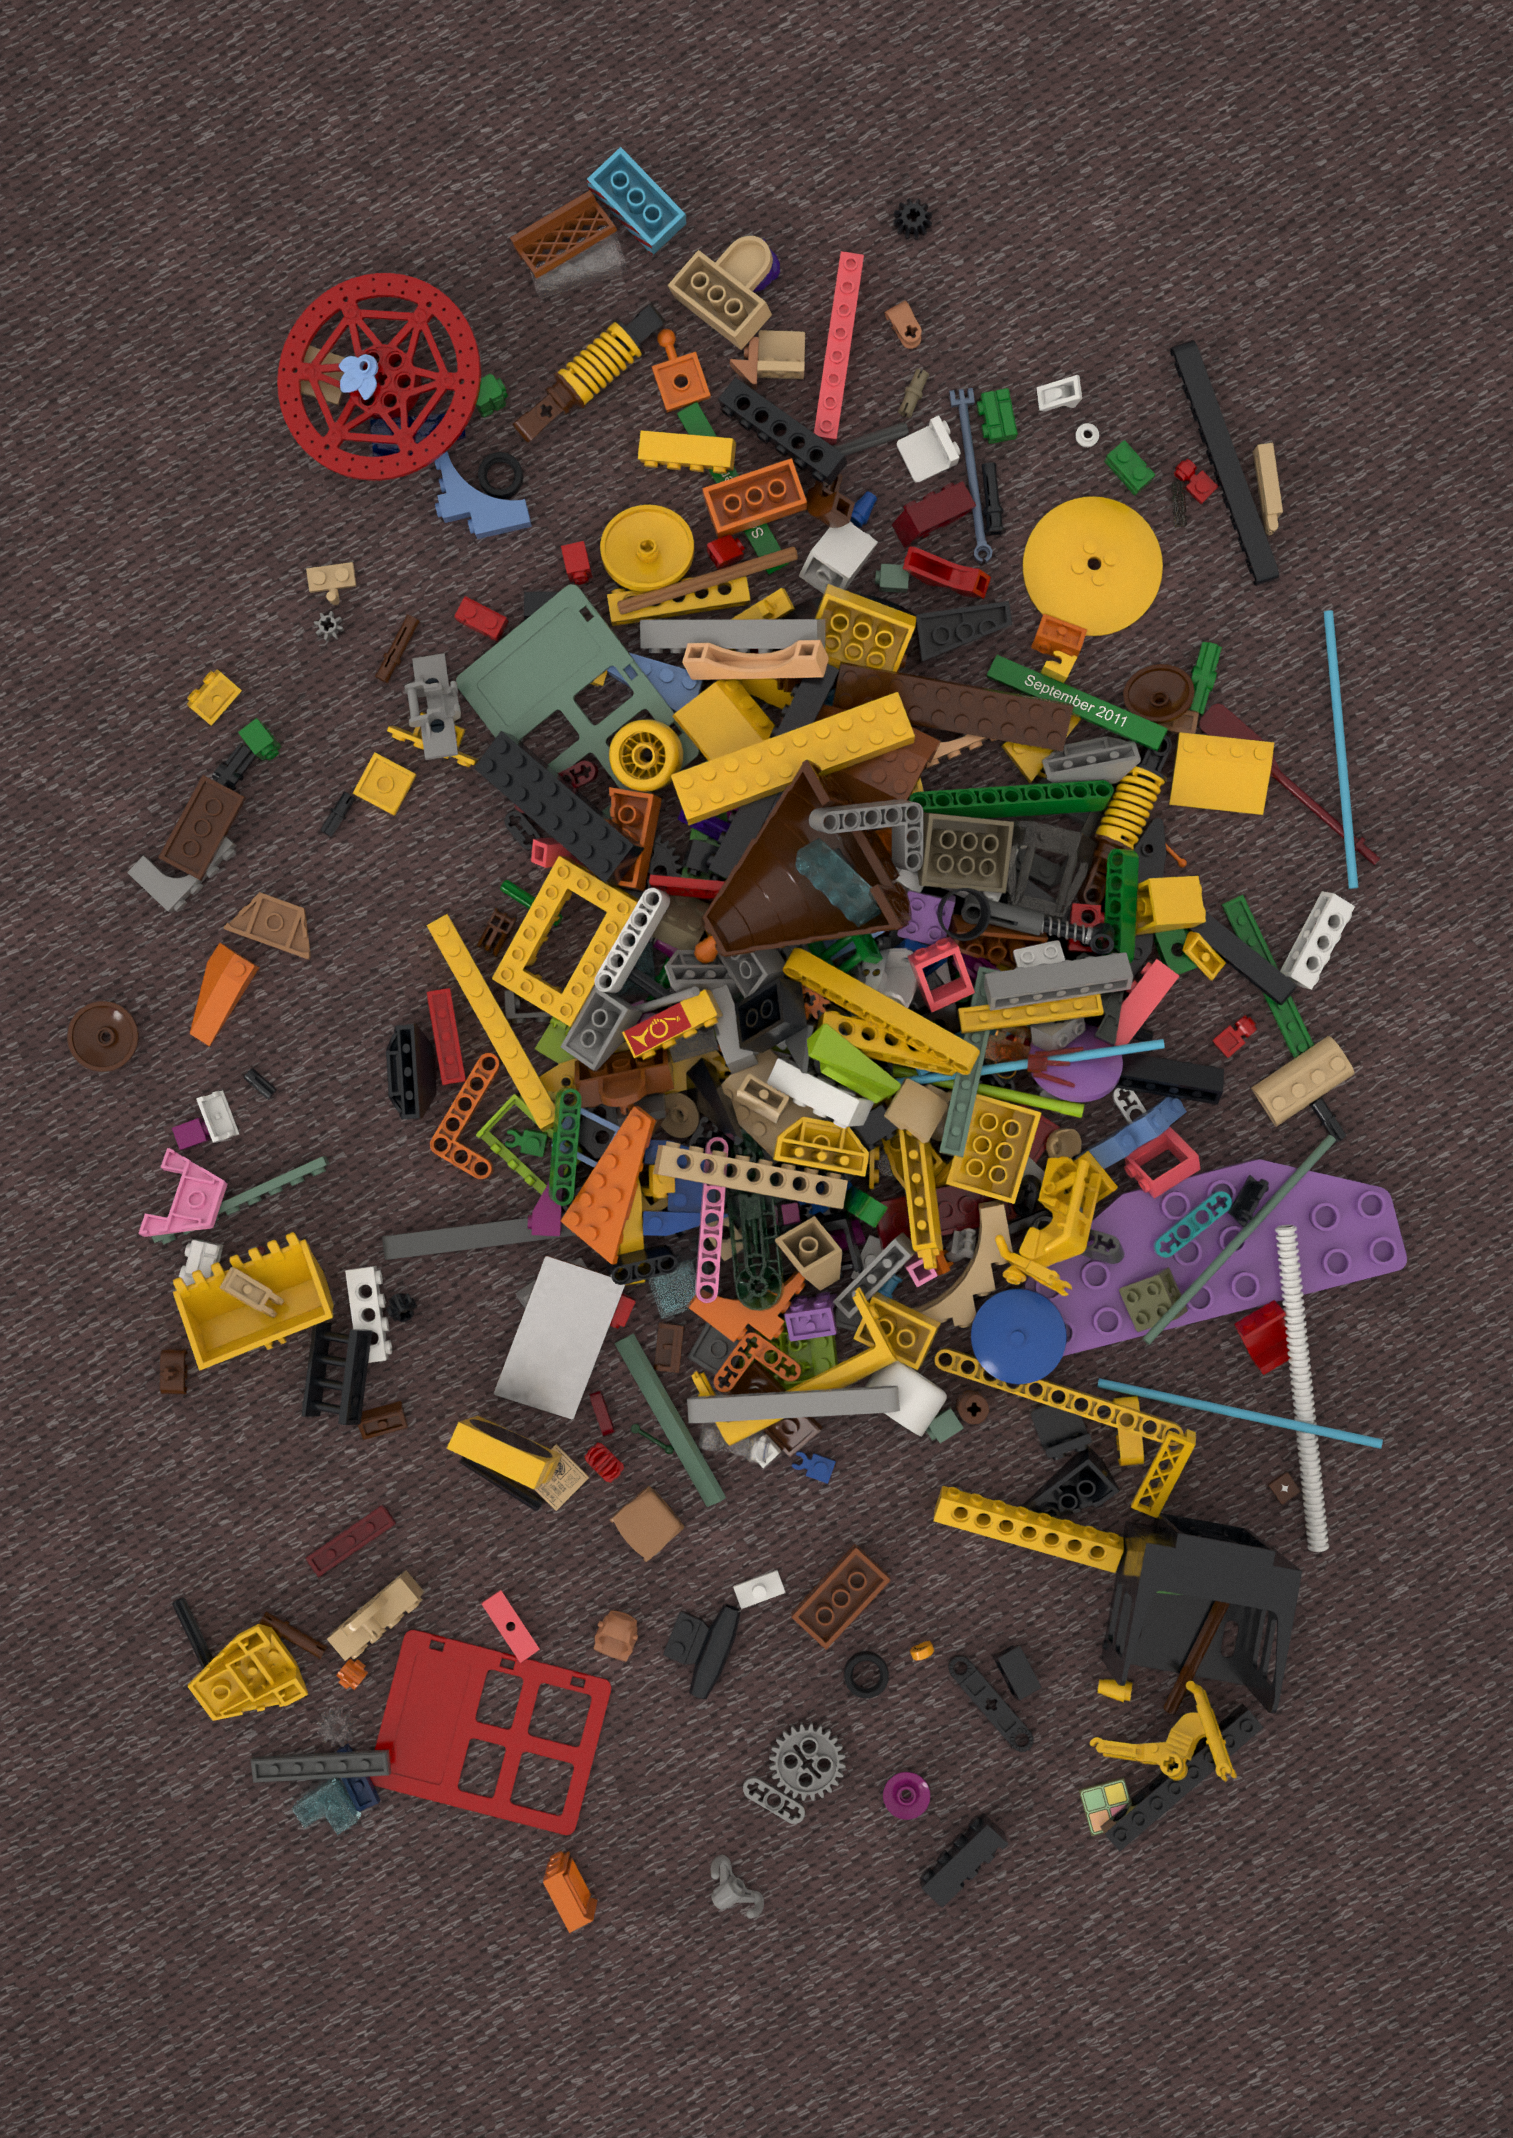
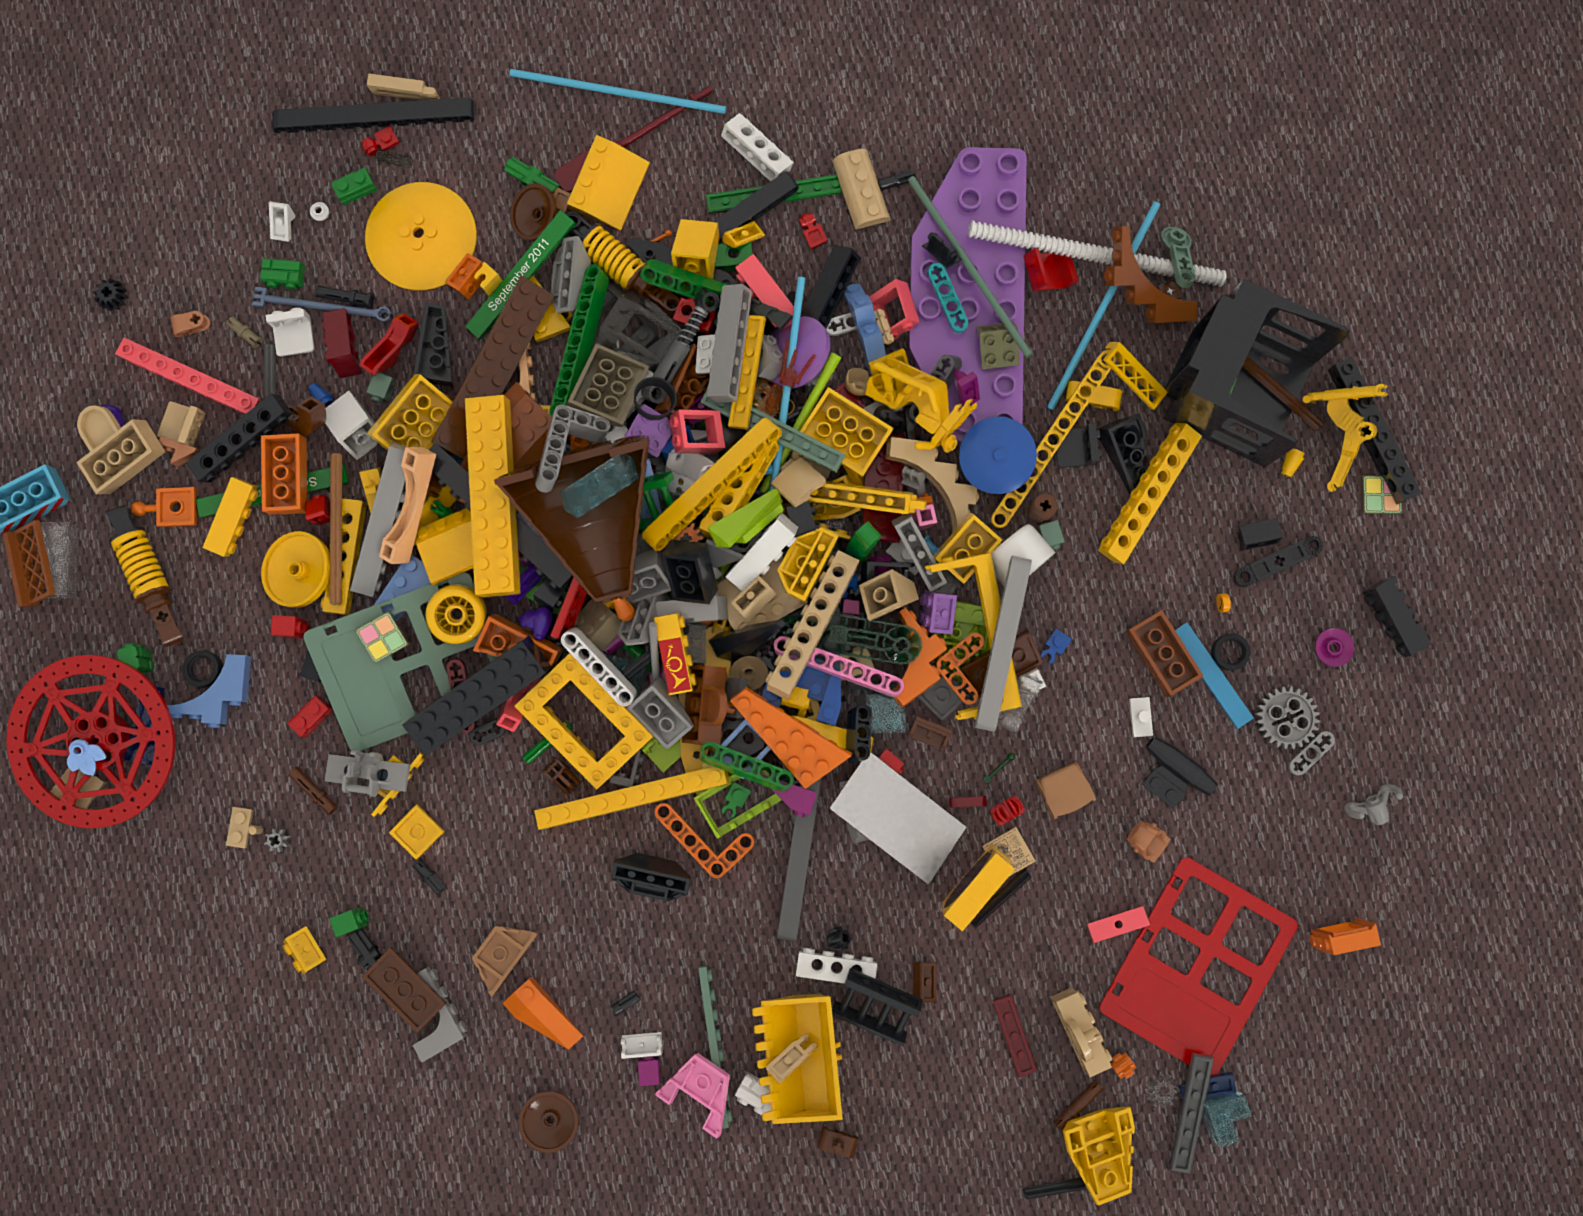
camera: 70 degrees left, 5 degrees down
red fence [426,988,466,1086] -> none
sand green tile [614,1334,726,1507] -> none
none -> tile [354,610,409,664]
none -> green pin [430,500,454,519]
none -> dark purple hair [518,606,552,640]
none -> tan axle [874,309,894,345]
none -> magenta tile [954,369,980,407]
none -> dark orange arch [1104,226,1197,323]
none -> sand green beam [1161,227,1196,288]
none -> dark azure tile [1175,622,1254,729]

